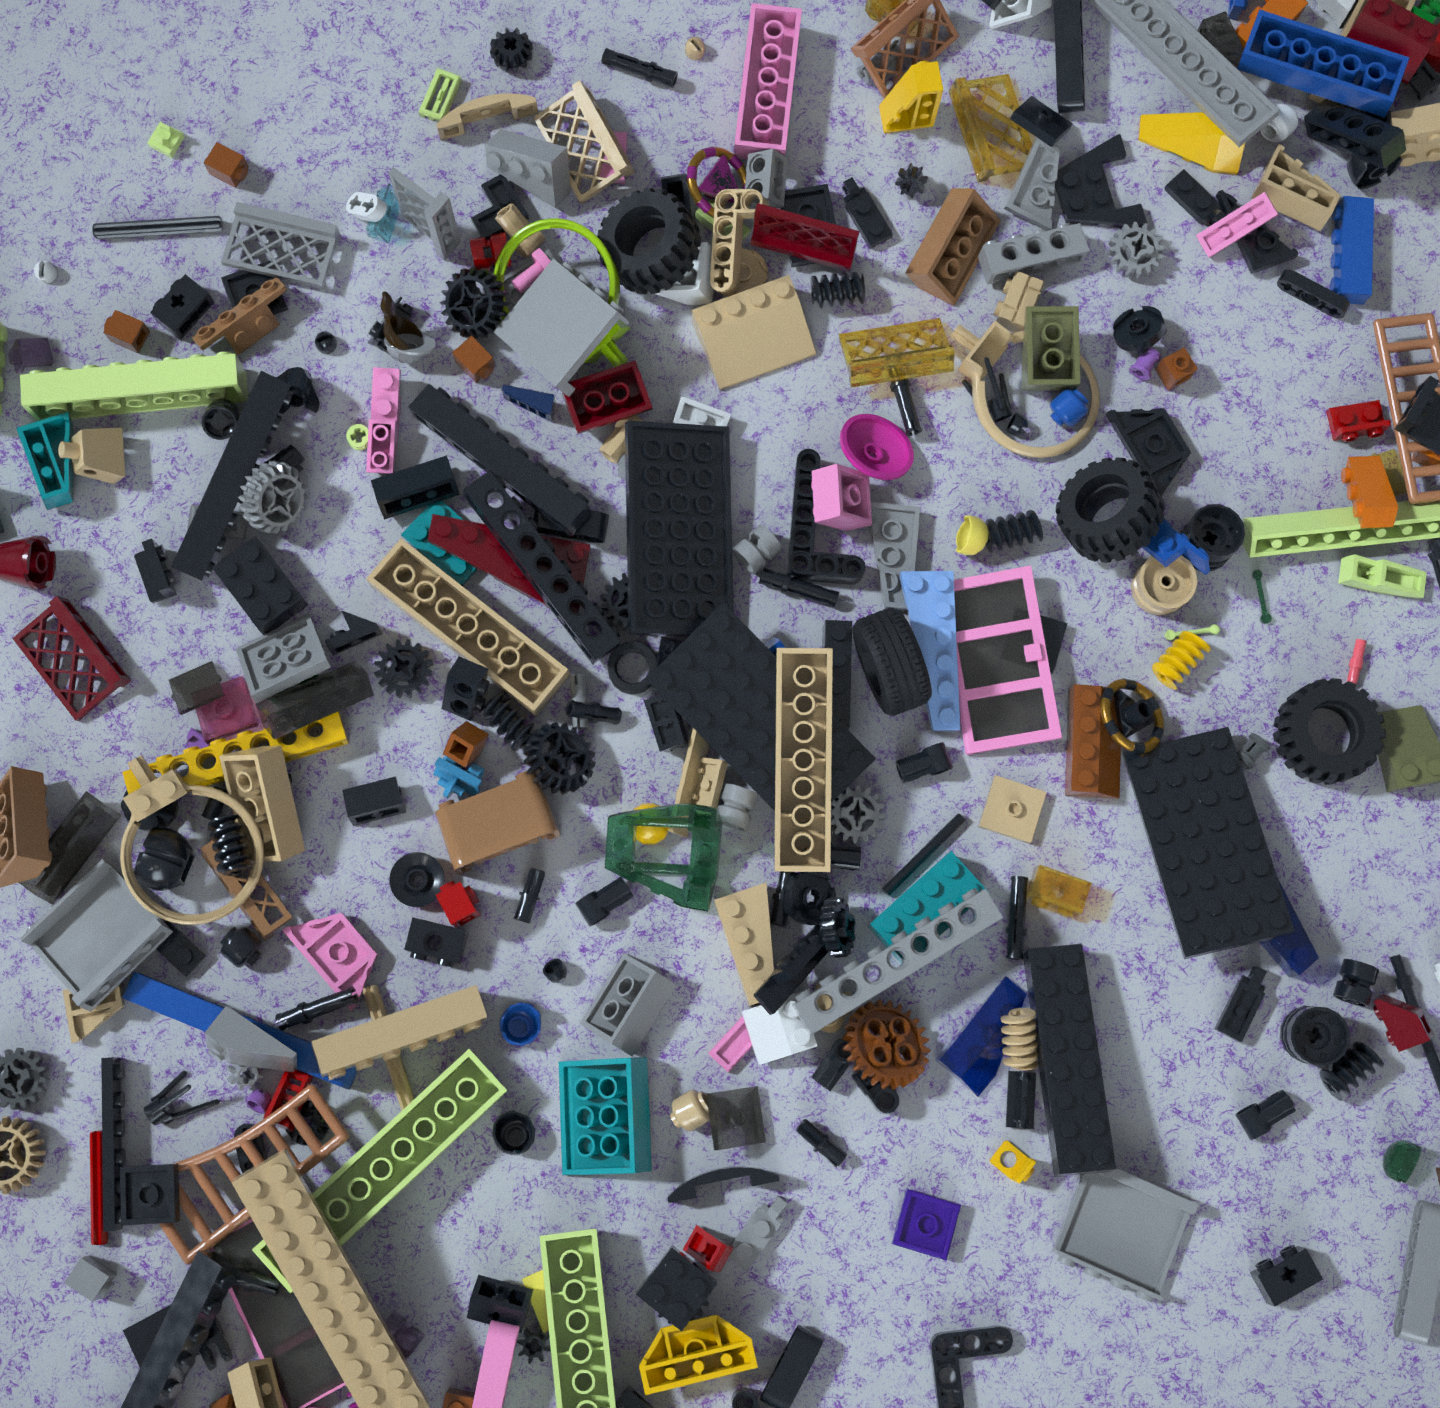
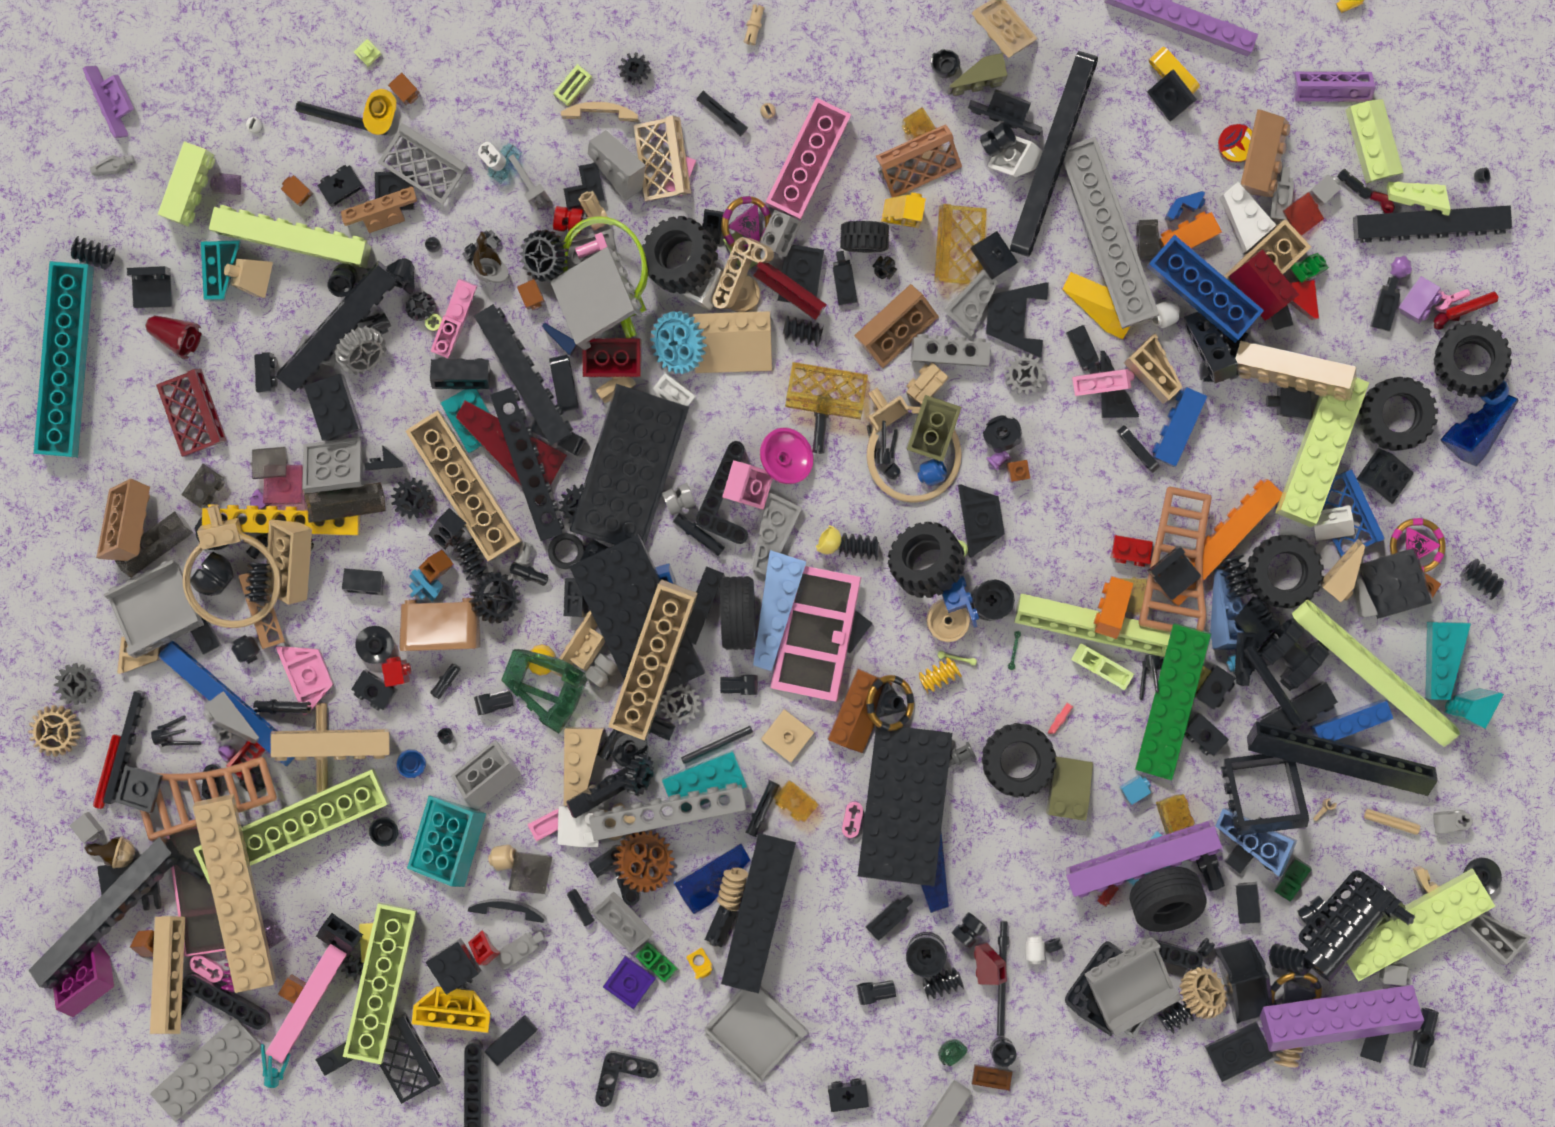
camera: 30 degrees right, 10 degrees up
none -> piece [84,836,135,869]
none -> clear smoke brick [181,463,226,508]
none -> yellow piece [363,89,396,135]
none -> black gear [405,291,436,321]
none -> black beam [549,354,579,412]
none -> light grey plate [591,892,654,953]
none -> green slope [635,942,679,983]
none -> medium azure gear [650,311,707,374]
none -> black tyre [840,221,889,253]
none -> bright pink beam [842,801,863,838]

